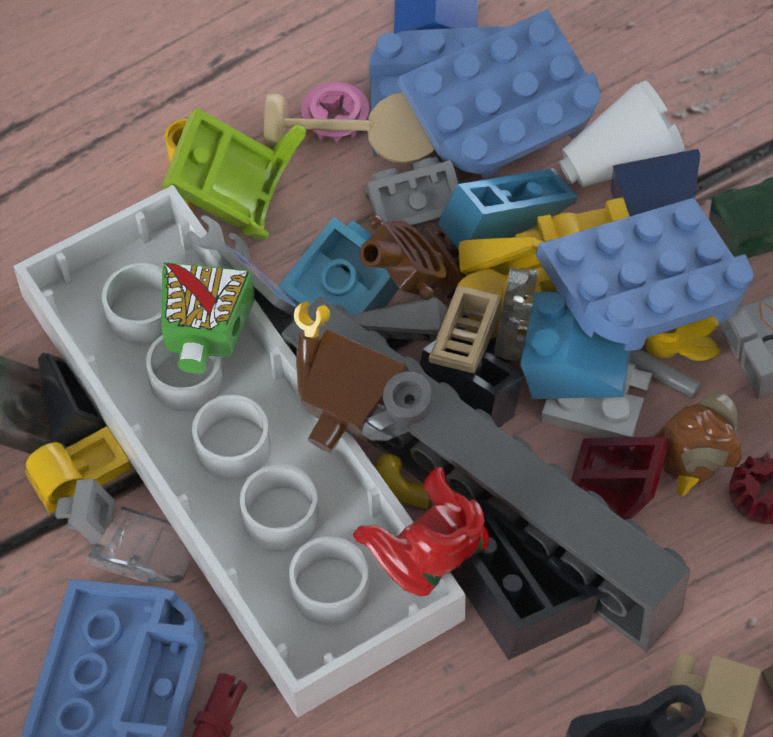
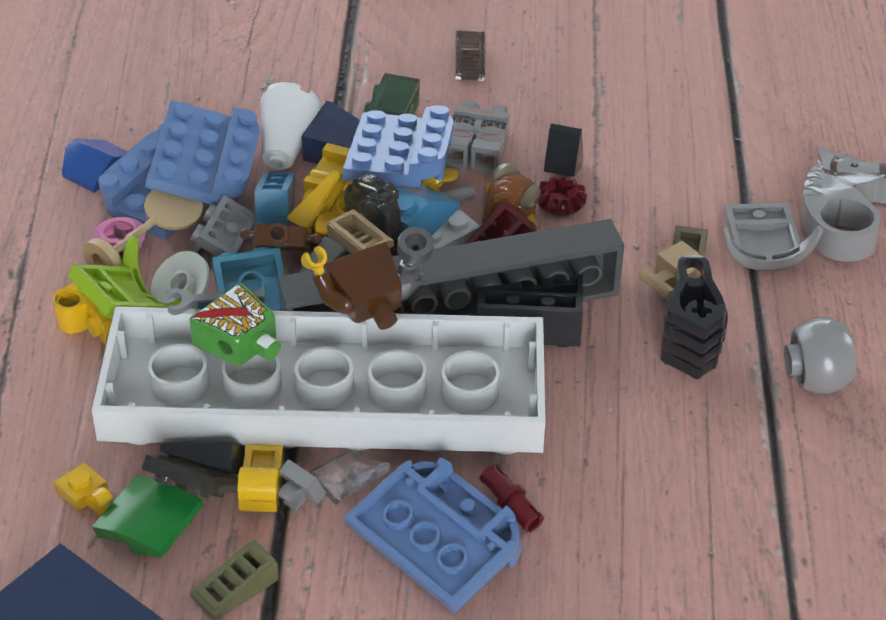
camera: 60 degrees left, 15 degrees down
red hair [353,467,489,597] -> none
none -> white dish [151,251,210,308]

